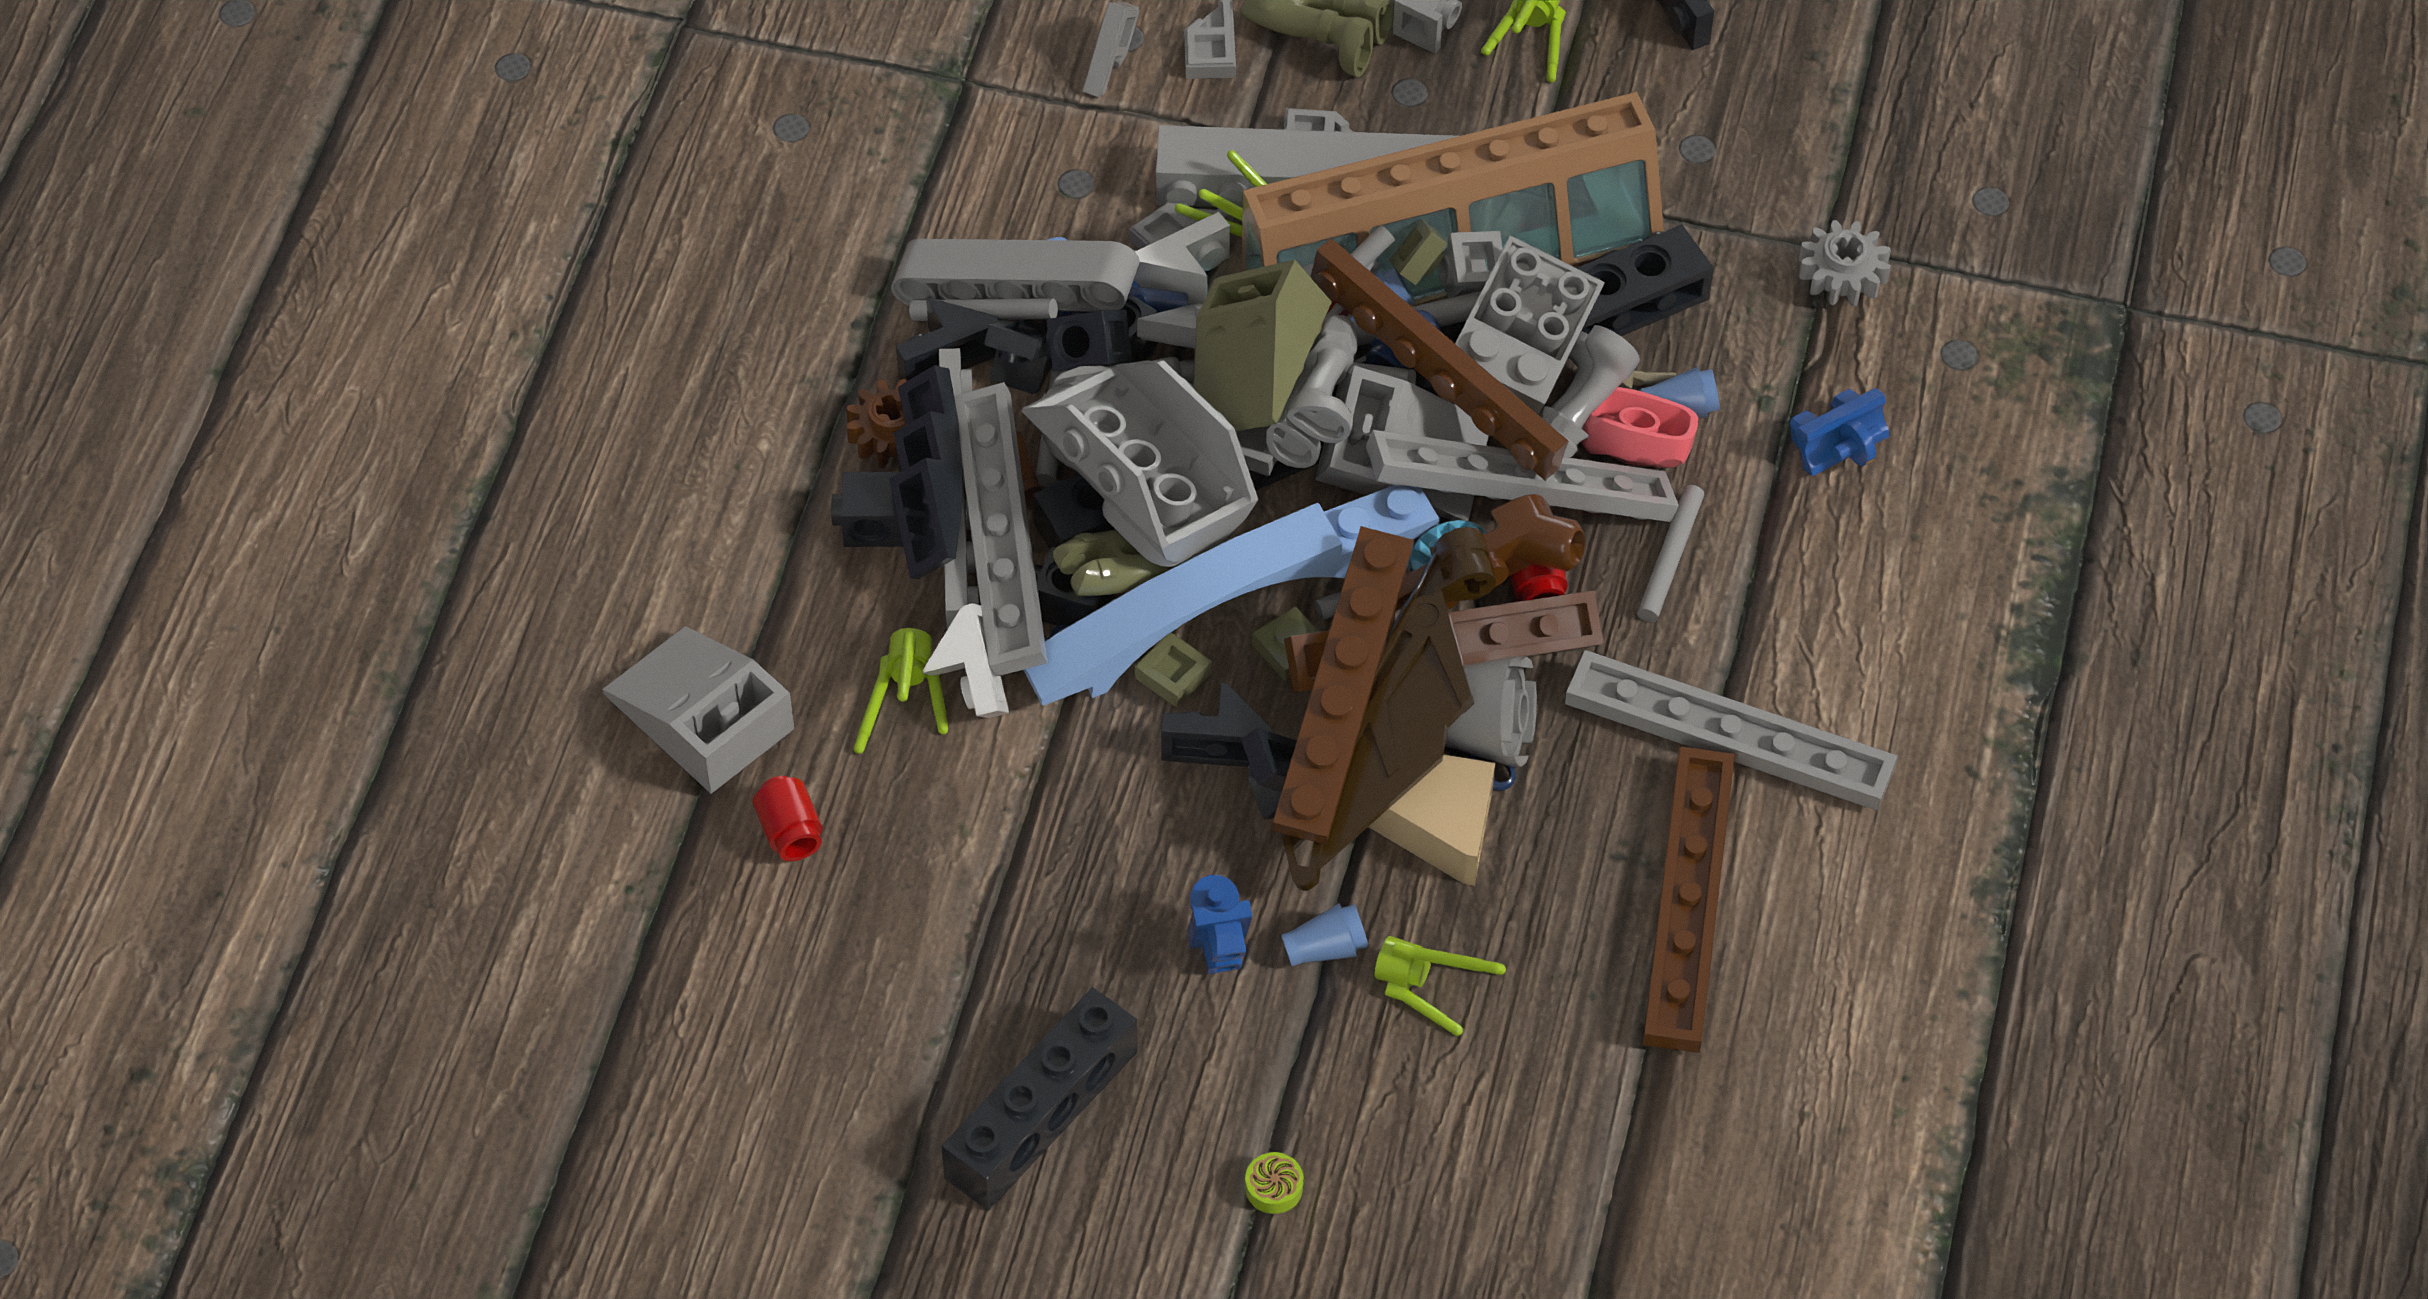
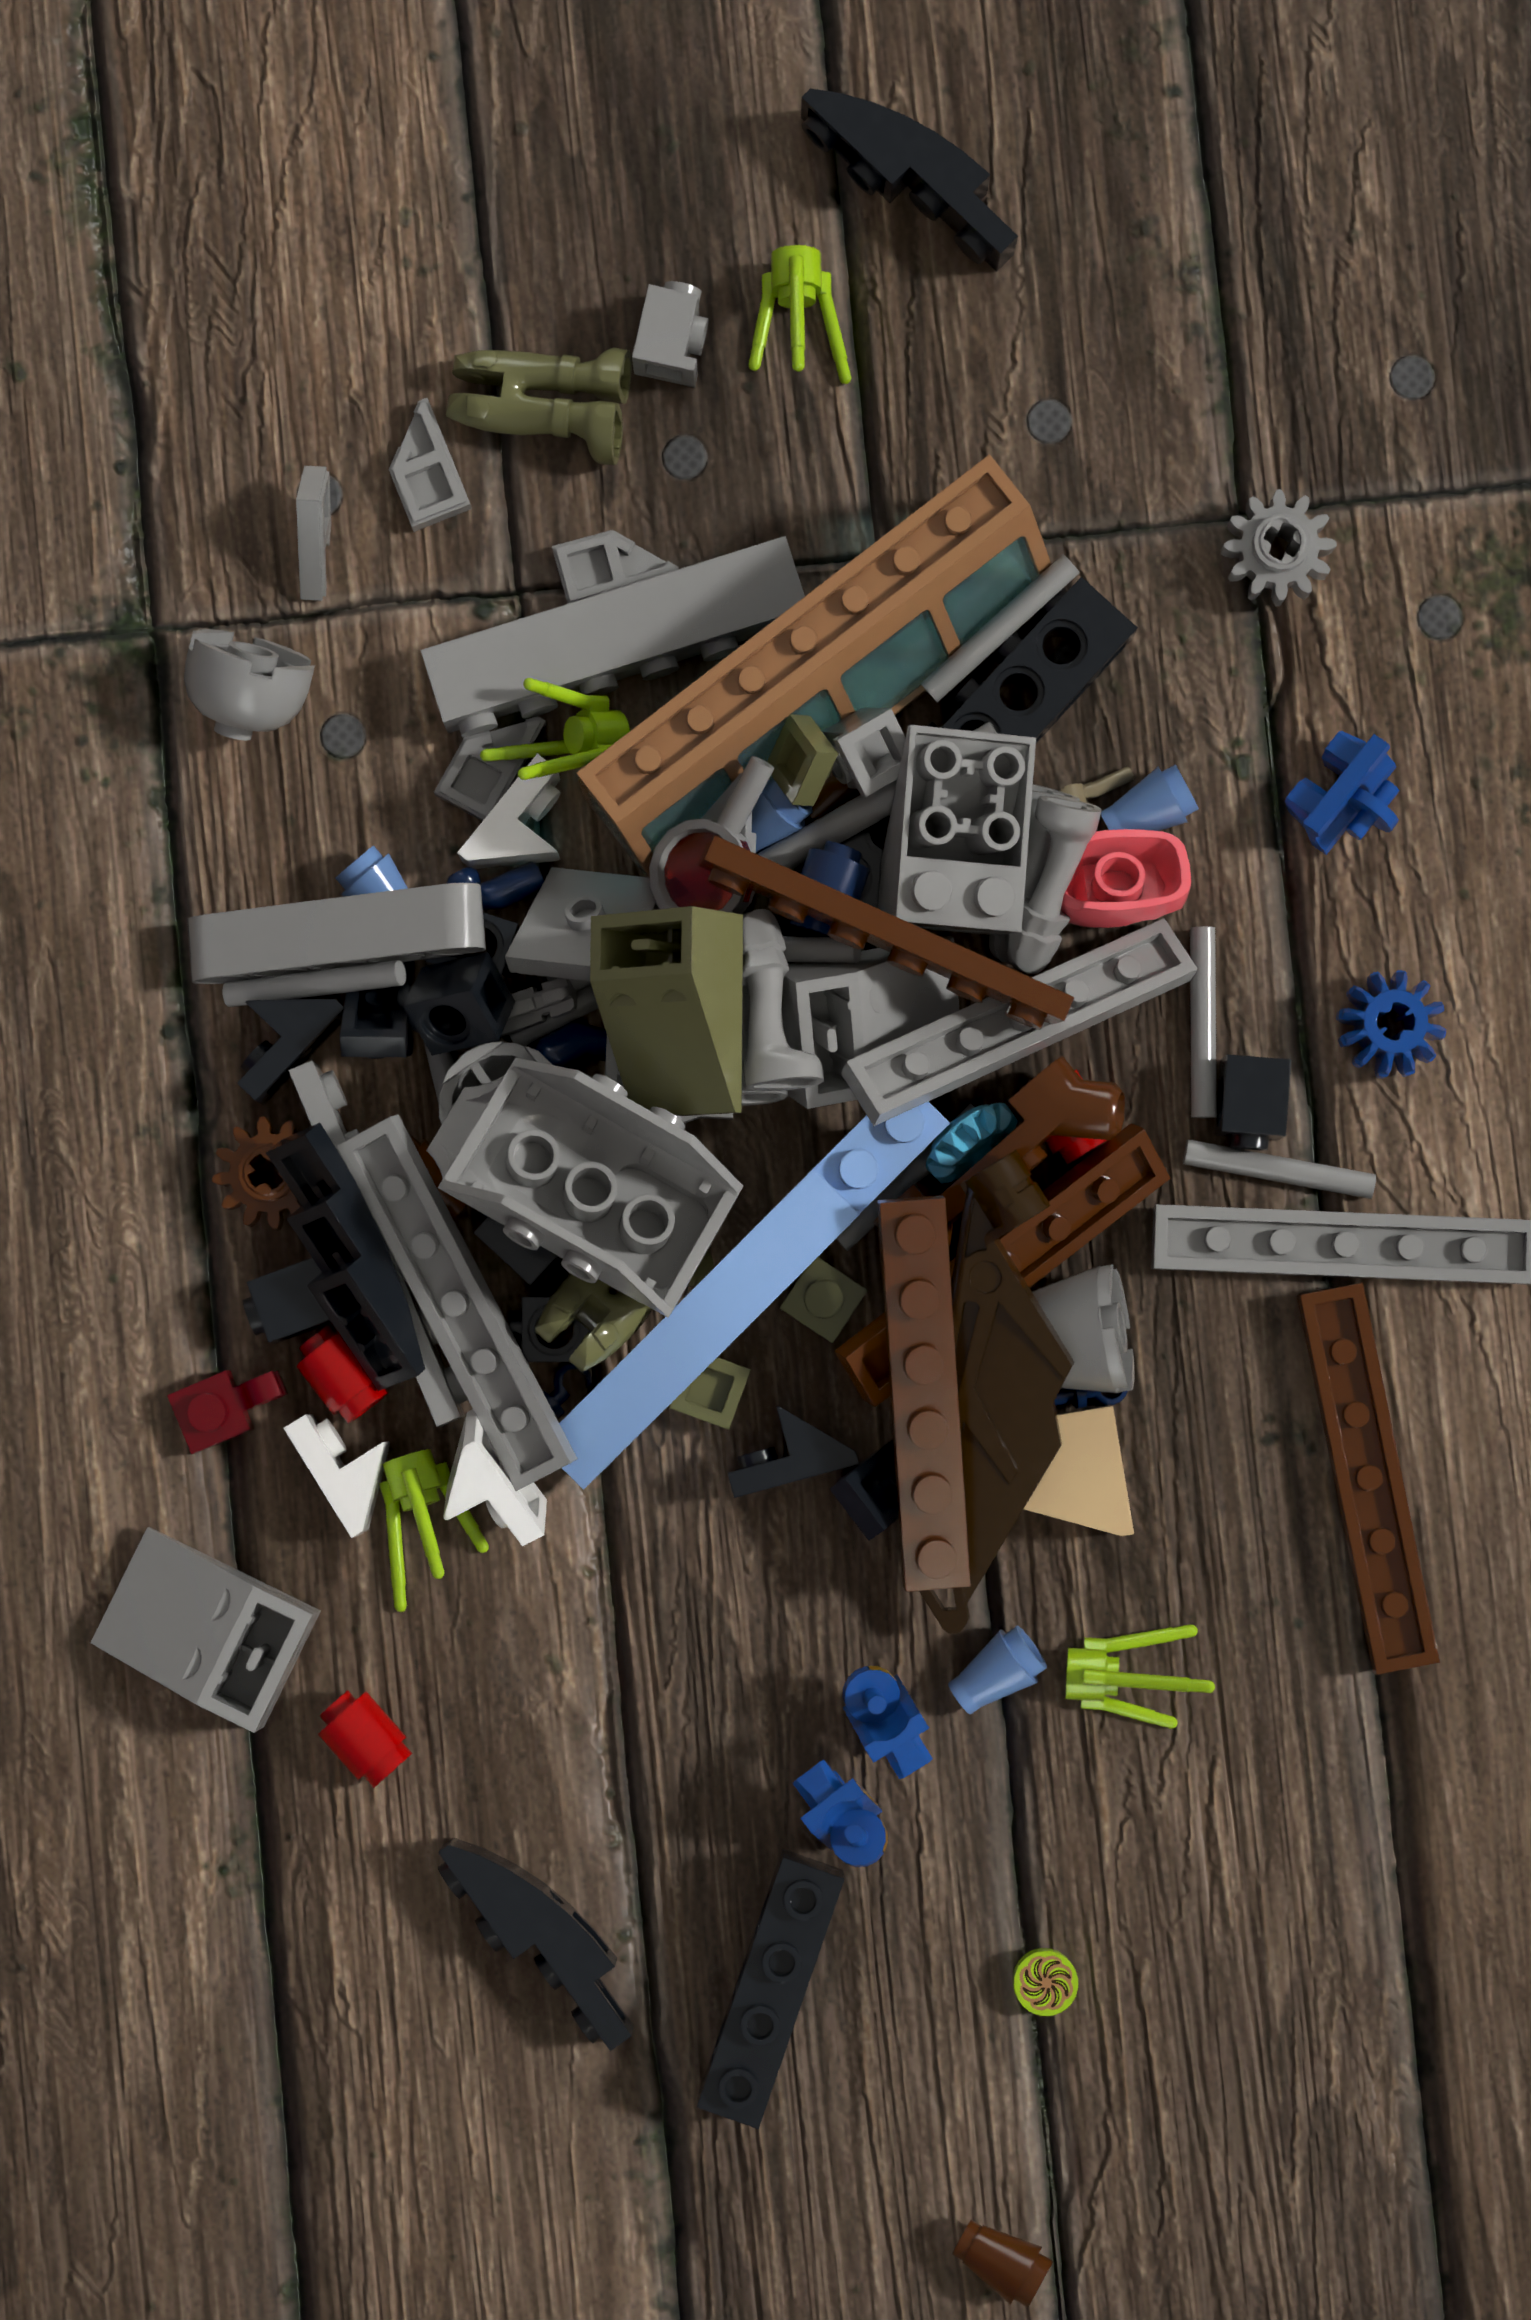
camera: 20 degrees left, 30 degrees up
none -> dark red plate [167,1370,288,1454]
none -> light grey cylinder [184,629,315,741]
none -> white slope [284,1414,390,1538]
none -> red brick [296,1325,389,1424]
none -> black slope [438,1838,634,2051]
none -> blue hips [793,1760,888,1867]
none -> light grey bar [920,554,1080,702]
none -> light grey bar [1183,1139,1376,1199]
none -> black brick [1214,1054,1291,1150]
none -> blue gear [1336,970,1446,1079]

